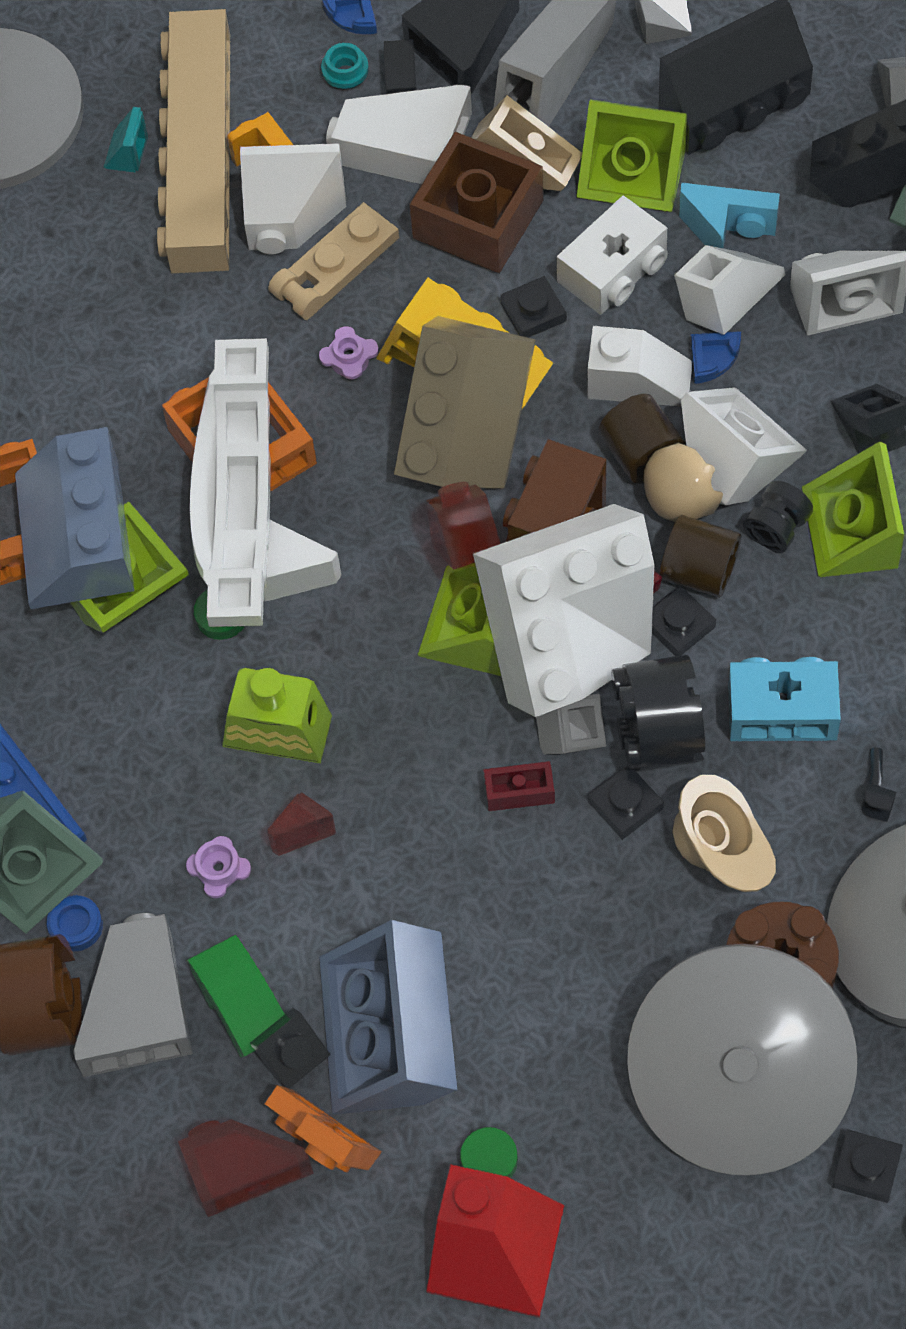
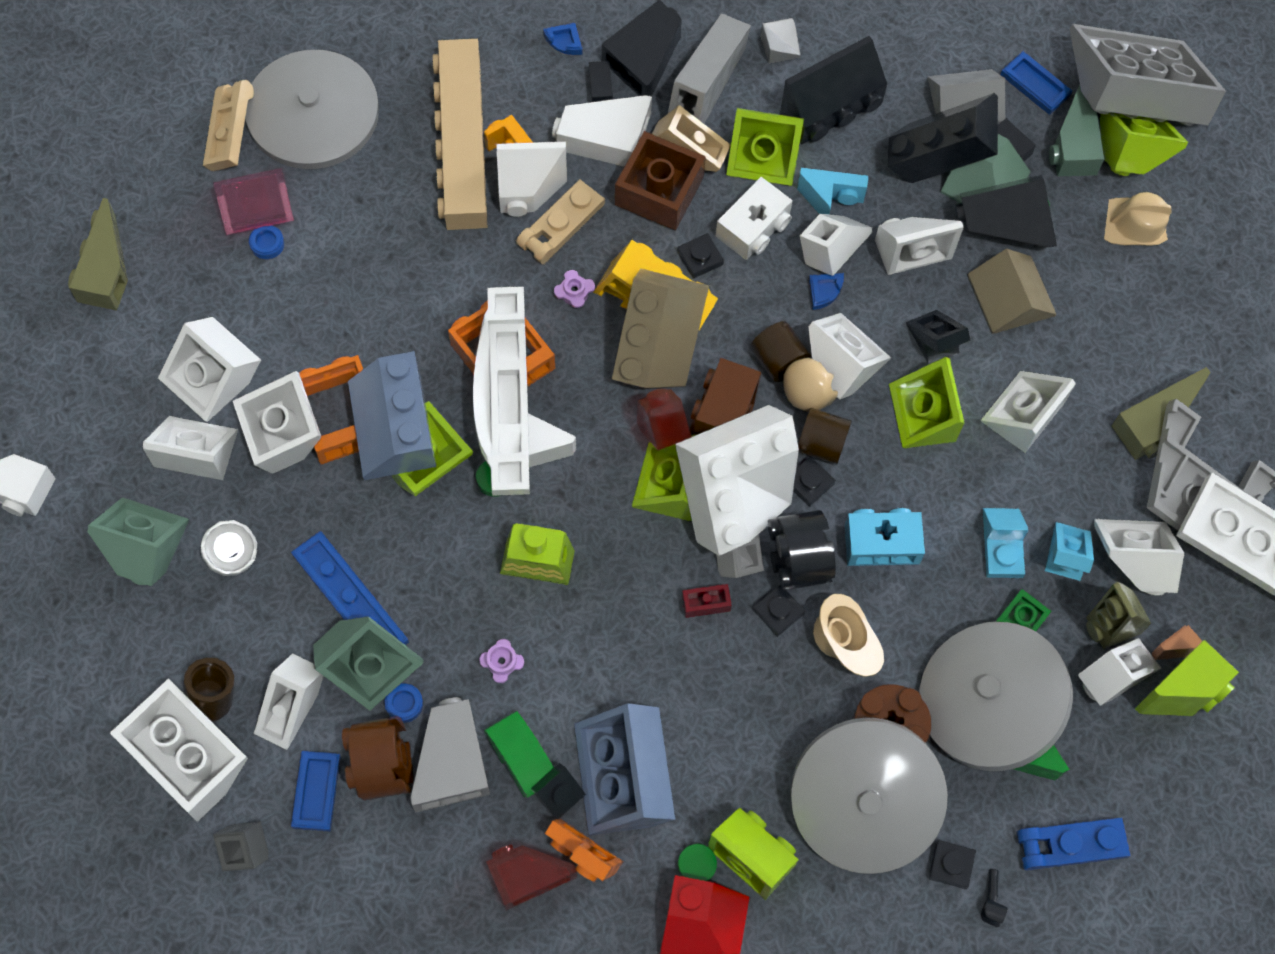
camera: 10 degrees left, 5 degrees up
teal slope [104,107,148,173] -> none
clear red slope [267,792,336,856] -> none
teal plate [321,43,369,89] -> none
white slope [588,326,692,406] -> none
black wheel [743,481,813,553] -> none
black hand [861,747,897,822] -> none
none -> lime slope [708,807,799,901]

